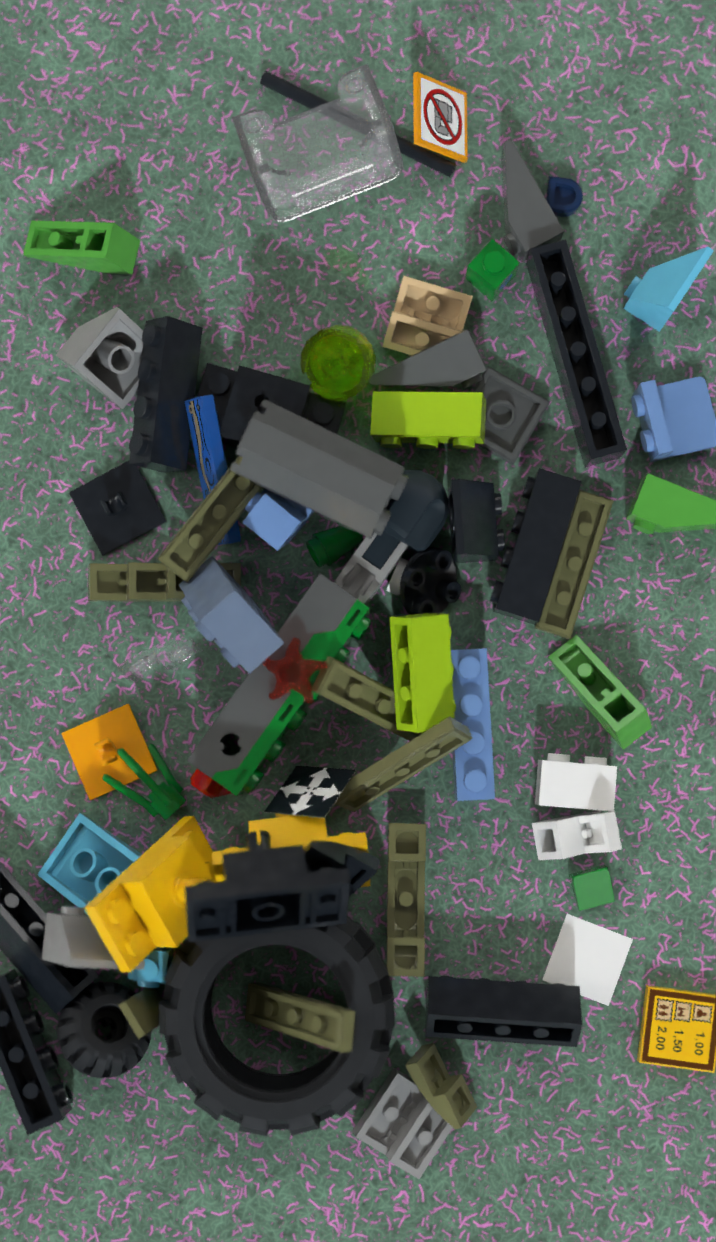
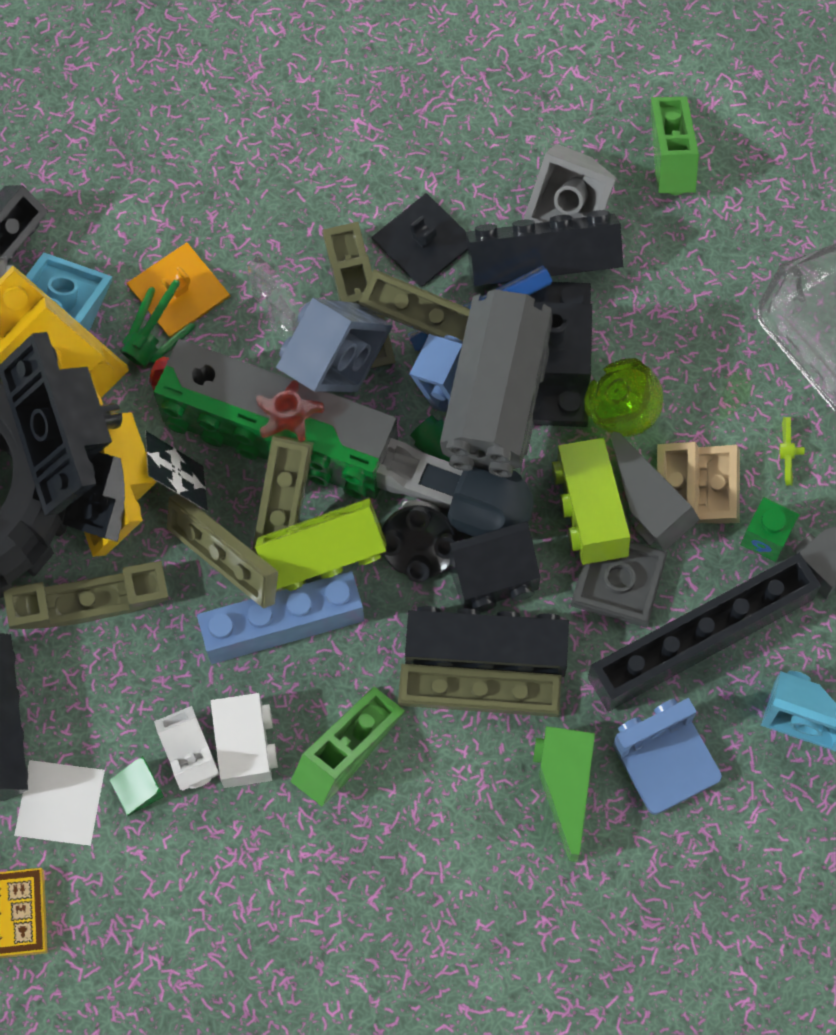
camera: 75 degrees right, 15 degrees down
none -> lime piece [779,417,805,486]

